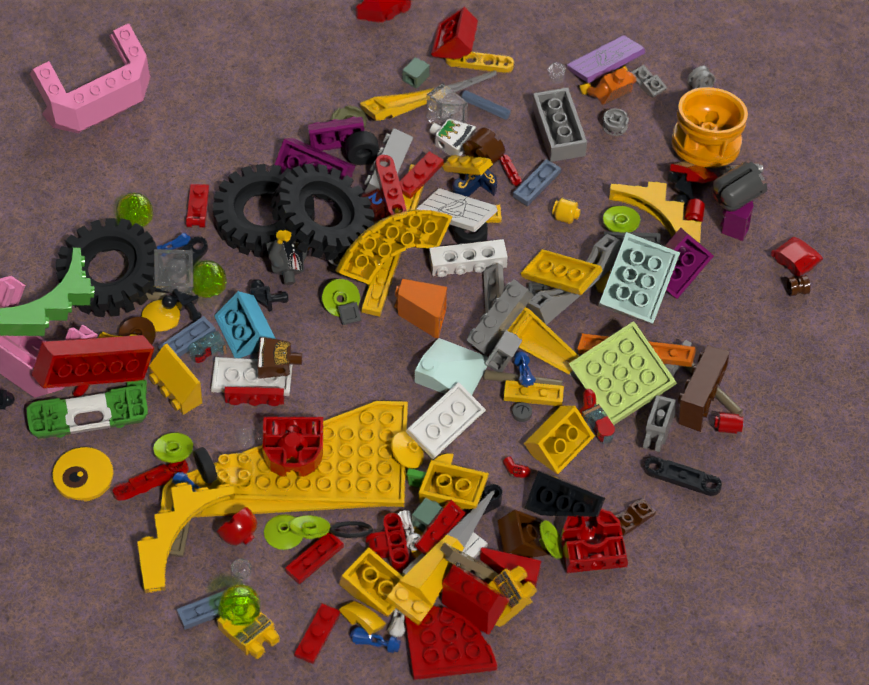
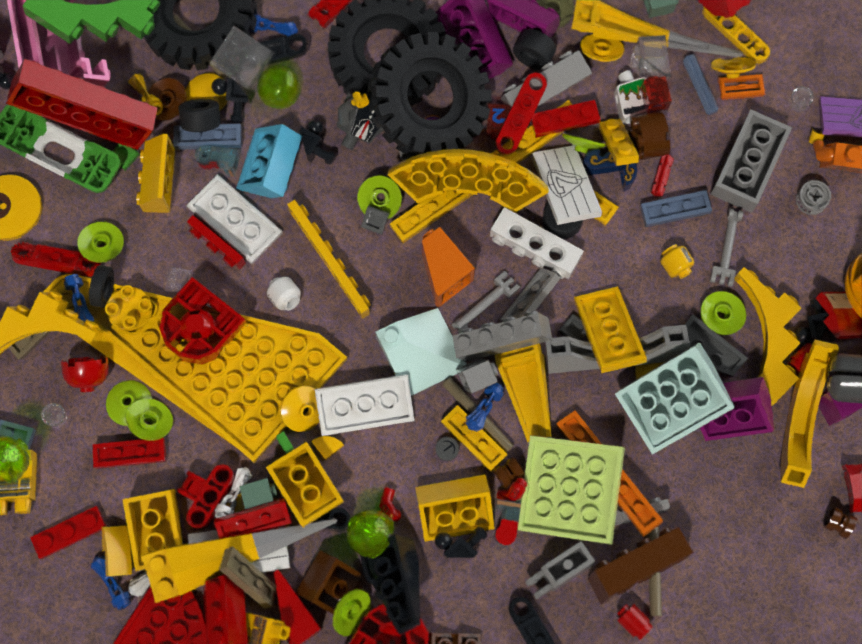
camera: 40 degrees right, 20 degrees up
reddish brown torso [257,337,303,378] -> none
black tyre [329,521,373,538] -> none
none -> black tyre [178,99,221,132]
none -> white head [267,277,301,310]
none -> yellow plate [287,200,371,319]
none -> clear neon green cylinder [346,508,394,558]
none -> black piece [434,527,487,558]
none -> light grey hinge [452,271,521,334]
none -> reddish brown wheel [493,457,525,489]
none -> lime dish [562,133,606,153]
none -> yellow dish [580,34,624,62]
none -> clear red brick [640,76,672,113]
none -> light grey hinge [710,208,743,287]
none -> yellow dish [711,57,756,78]
none -> orange tile [718,74,765,100]
none -> yellow arch [780,340,839,488]

